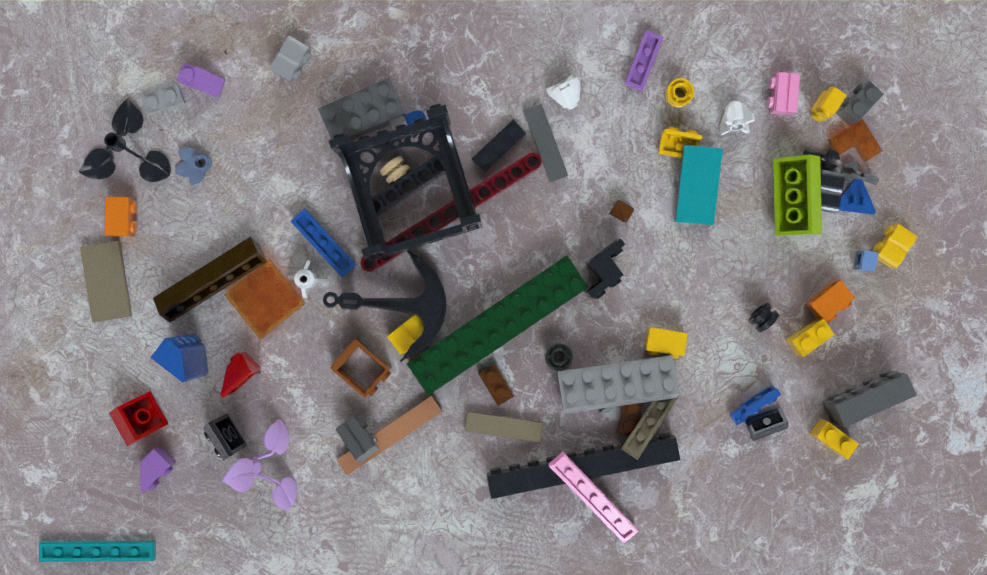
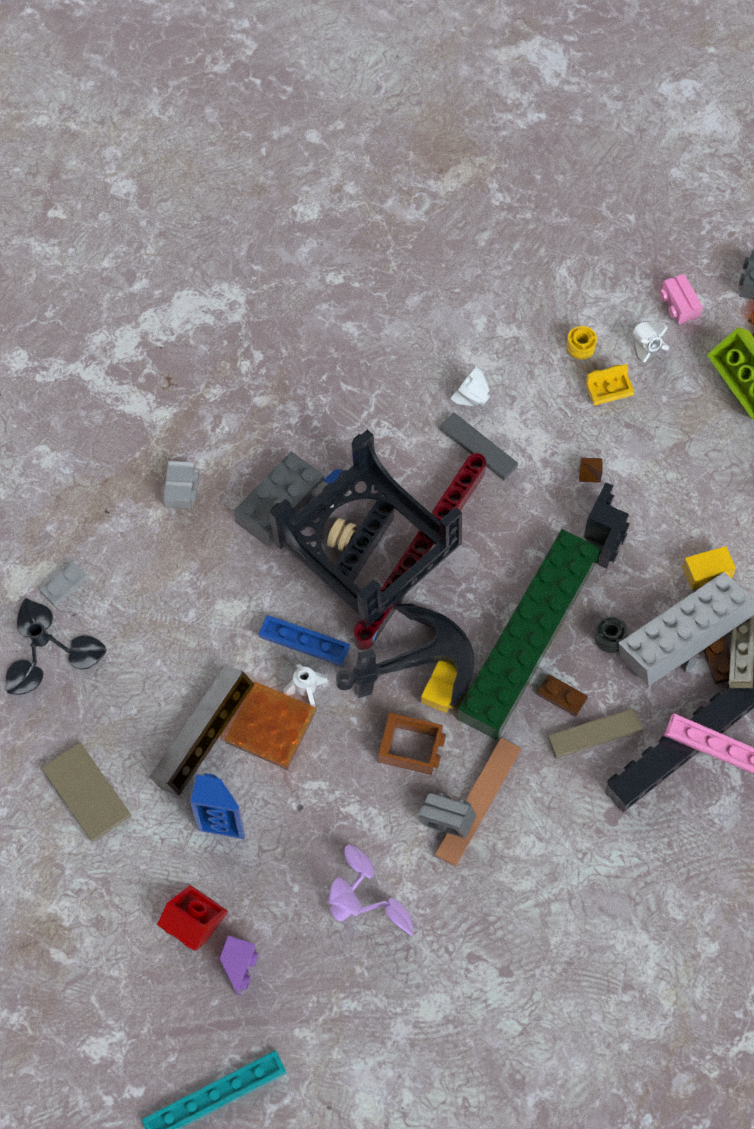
camera: 25 degrees left, 25 degrees down
orange brick [105,197,138,237] -> none
sand blue plate [175,147,212,185] -> none
medium lavender slope [177,63,226,98] -> none
black slope [203,413,247,461] -> none
red slope [220,352,261,398] -> none
black plate [471,119,526,173] -> none
medium lavender plate [624,30,664,92] -> none
teal tile [675,145,723,225] -> none
yellow brick [809,87,847,122] -> none

